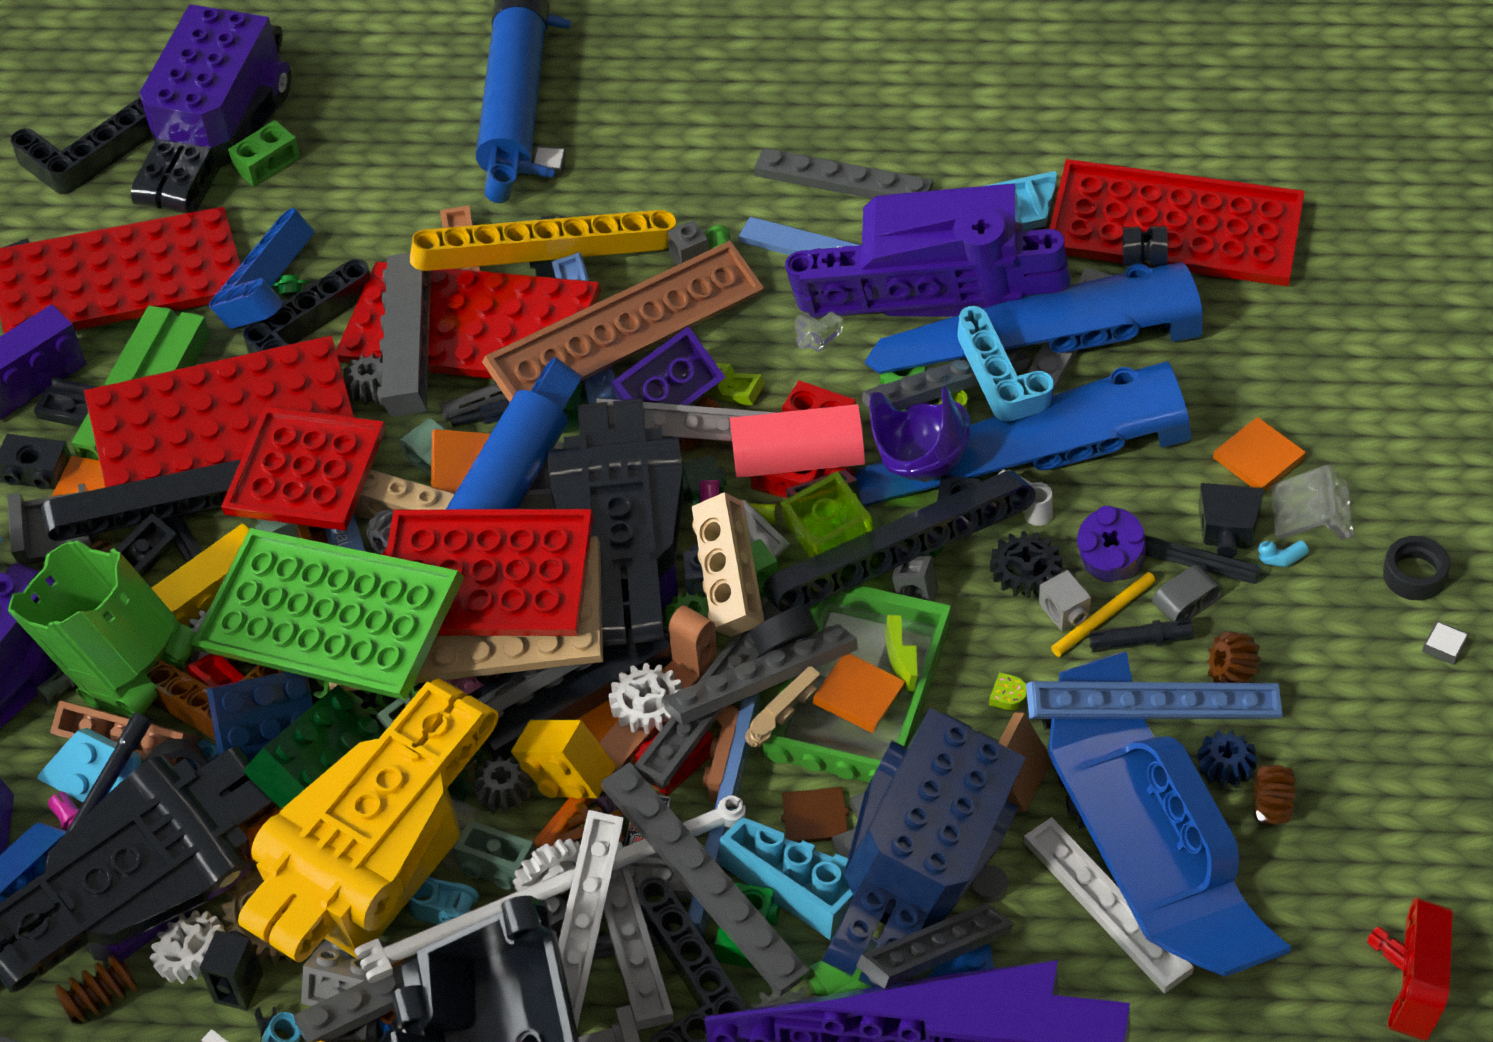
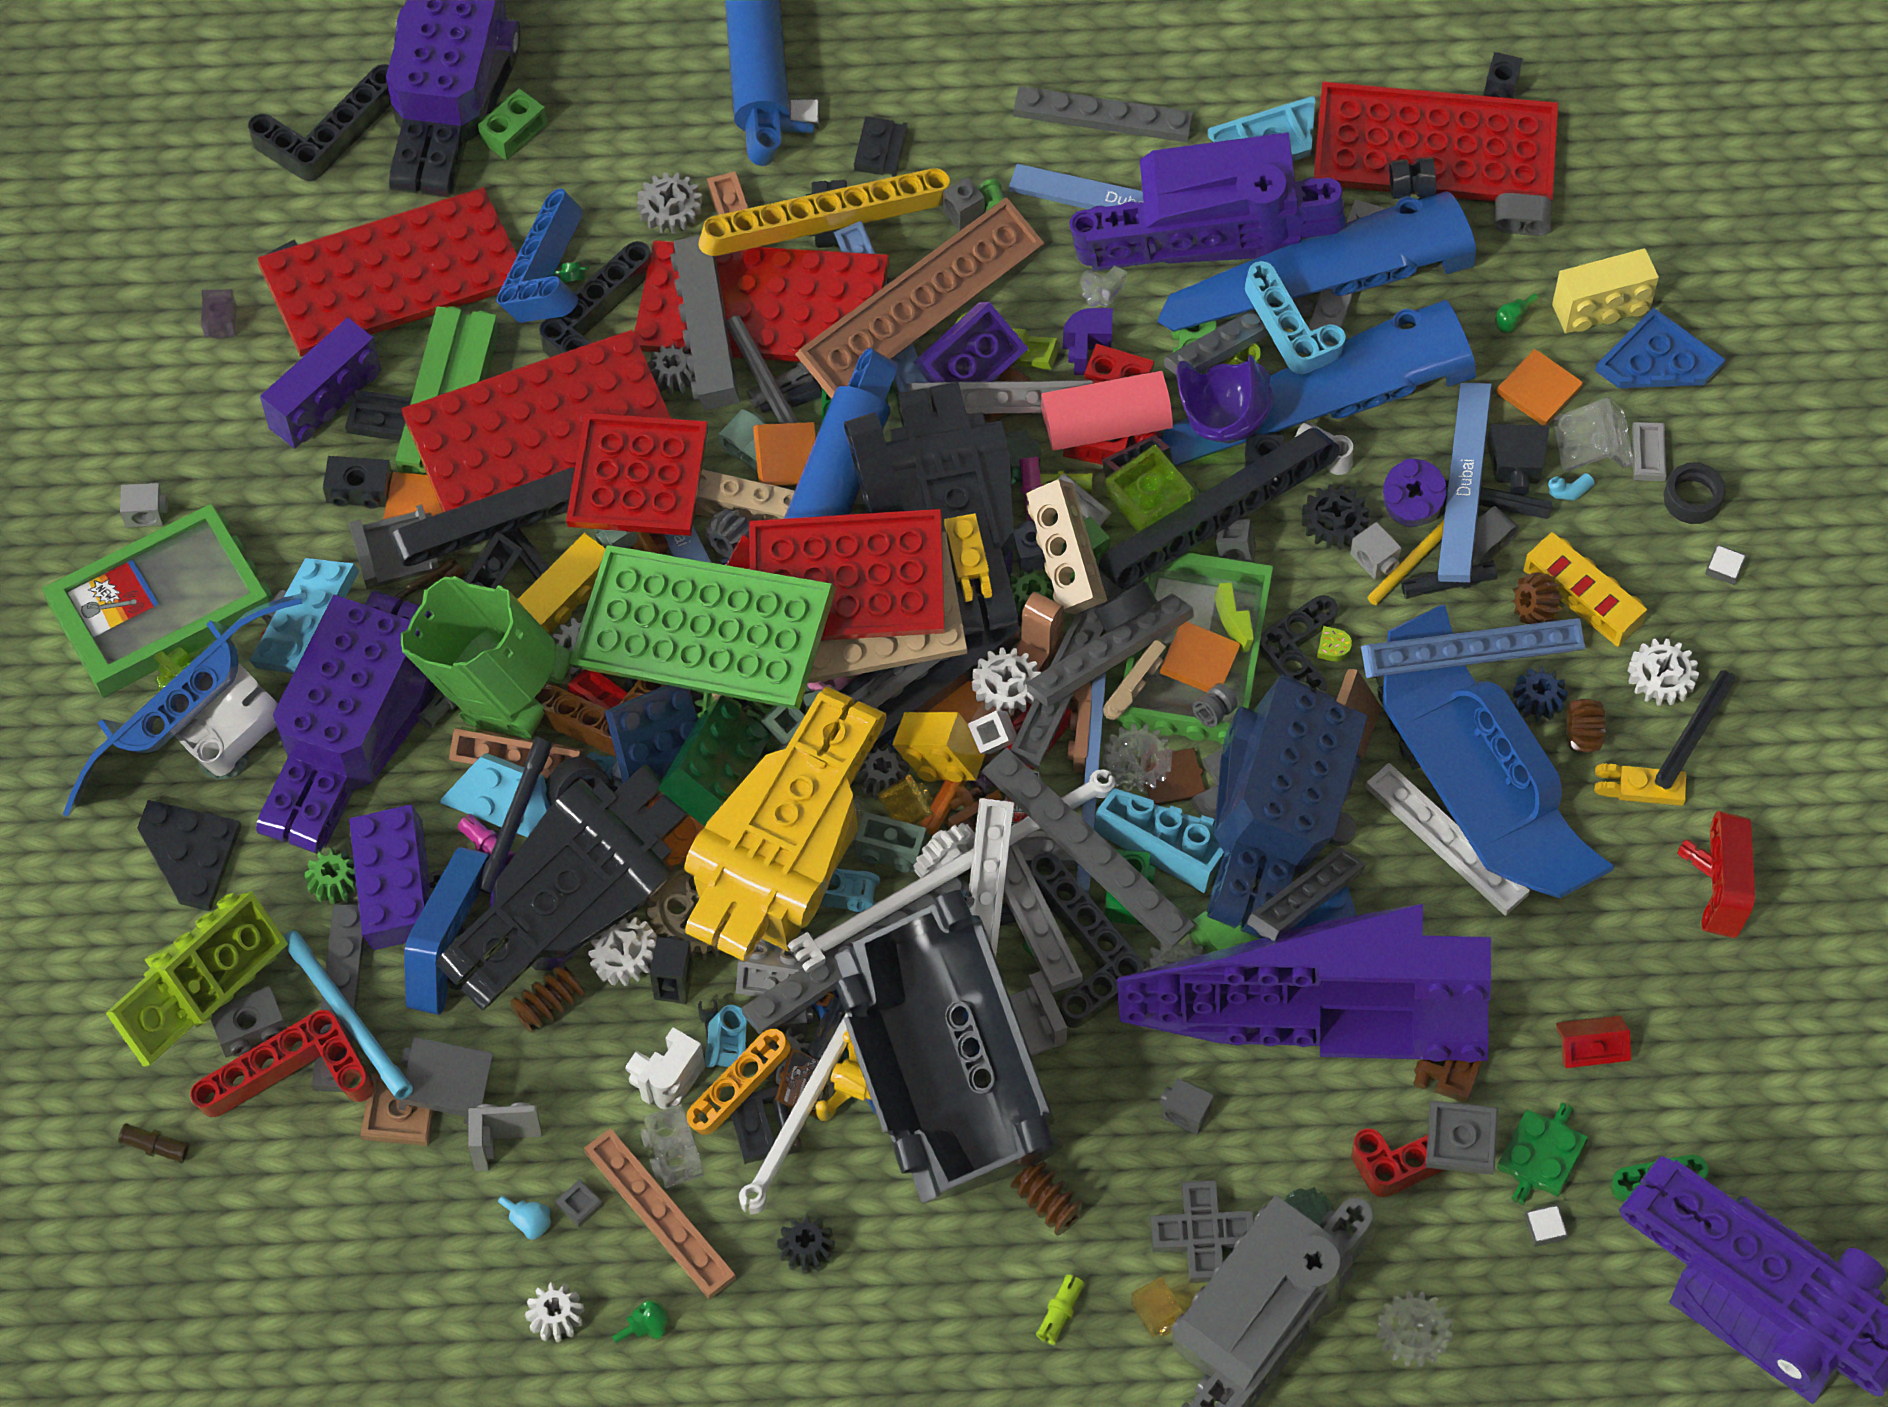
camera: 10 degrees left, 10 degrees up
none -> light grey gear [637,172,702,234]
none -> dark grey axle [726,315,799,424]
none -> black beam [844,412,904,514]
none -> black plate [854,116,908,177]
none -> clear yellow brick [877,774,934,825]
none -> yellow hinge [944,513,992,602]
none -> white brick [968,711,1017,754]
none -> dark purple brick [1063,308,1113,375]
none -> clear gear [1103,724,1173,792]
none -> dark grey wheel [1193,683,1238,728]
none -> black beam [1259,595,1338,692]
none -> medium blue tile [1438,383,1492,582]
none -> black brick [1483,52,1523,99]
none -> dark grey beam [1494,193,1552,236]
none -> green piece [1495,293,1539,333]
none -> yellow brick [1523,532,1647,647]
none -> light yellow brick [1552,248,1659,334]
none -> yellow hinge [1594,763,1686,806]
none -> blue plate [1595,307,1726,388]
none -> white gear [1628,639,1699,706]
none -> light grey tile [1632,422,1666,481]
none -> black axle [1655,670,1735,790]

